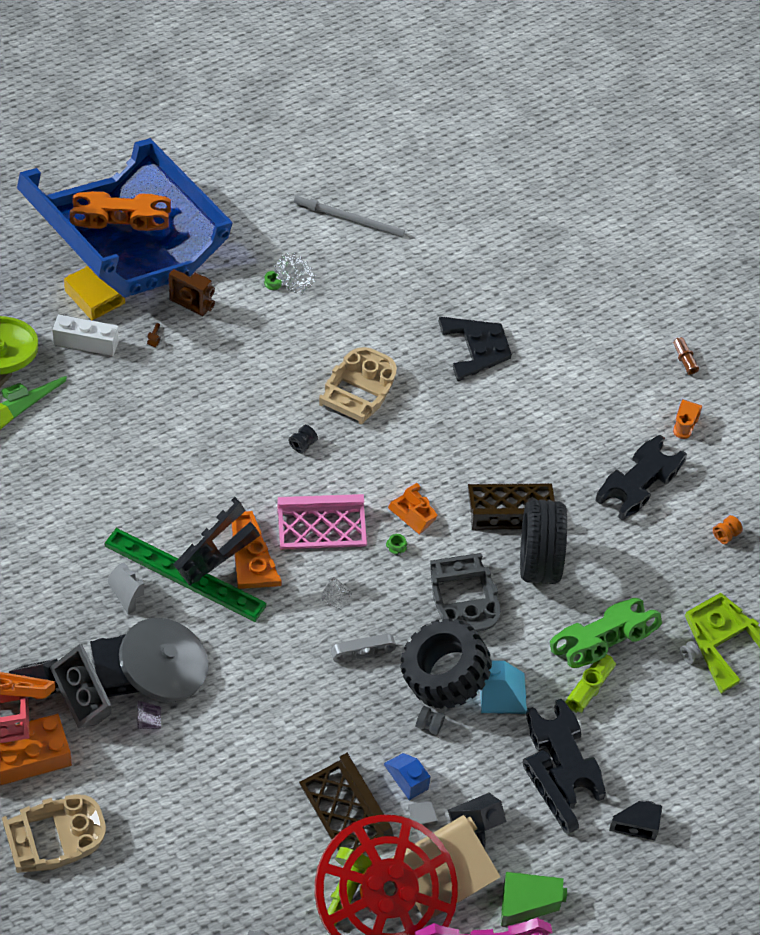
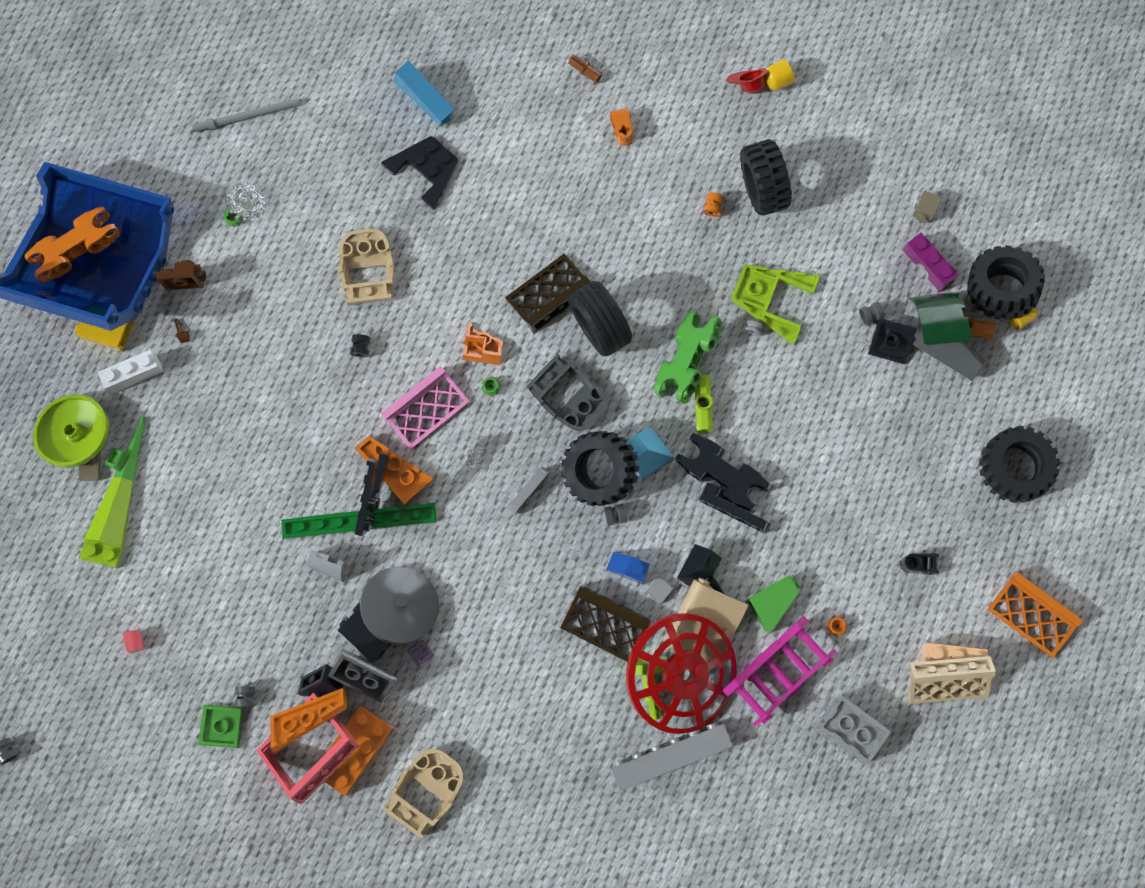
camera: 25 degrees left, 25 degrees up
black piece [595,435,687,520] -> none
black slope [609,801,662,841] -> none
none -> dark azure slope [393,60,454,126]

